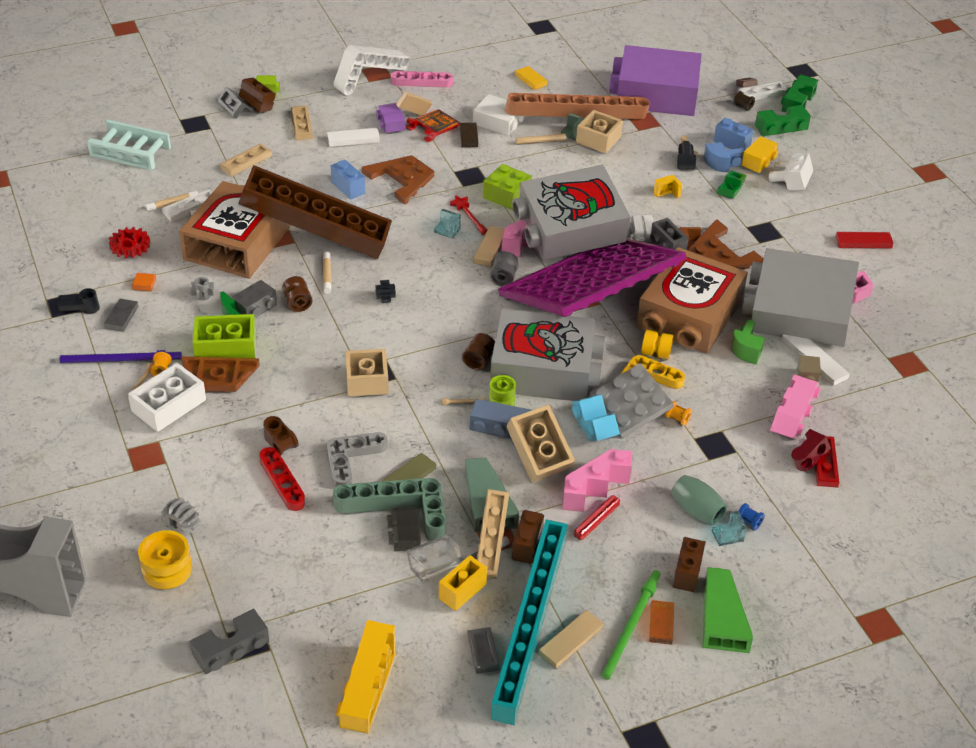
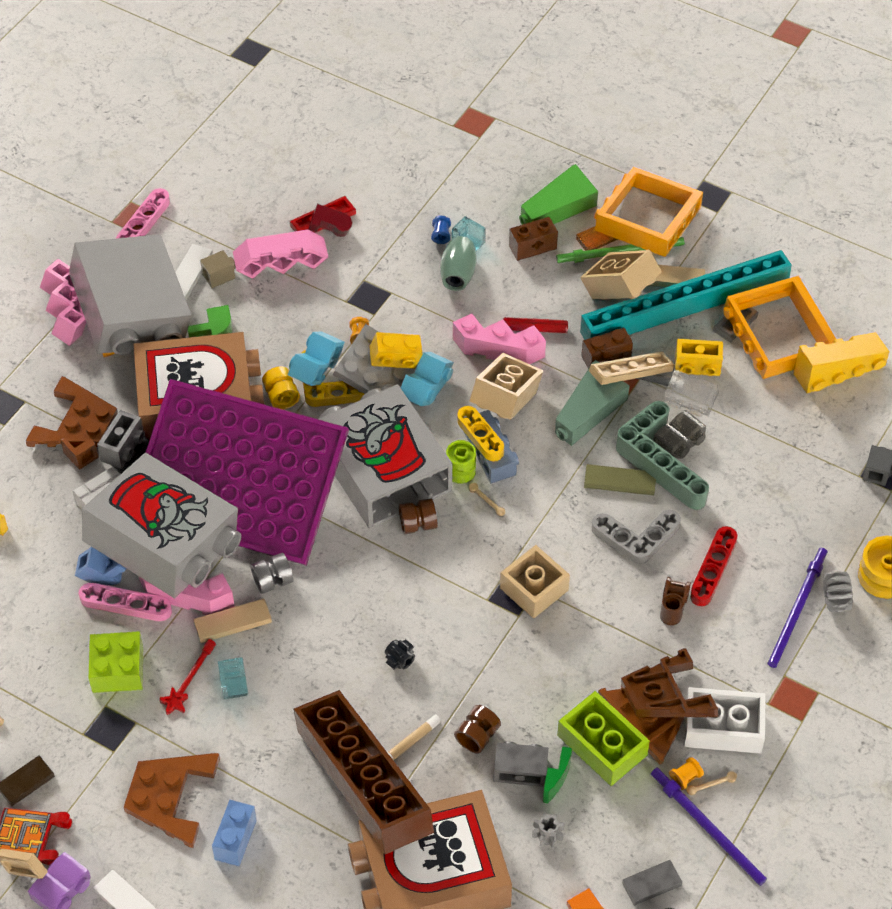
camera: 125 degrees left, 10 degrees up
none -> bright pink beam [116,188,170,239]
none -> medium azure brick [288,331,345,386]
none -> yellow brick [369,332,423,369]
none -> yellow beam [457,406,504,461]
none -> tan brick [580,250,662,300]
none -> light orange window [594,167,703,257]
none -> reddish brown wing [621,648,718,717]
none -> light orange window [723,275,836,379]
none -> dark purple bar [767,547,828,668]

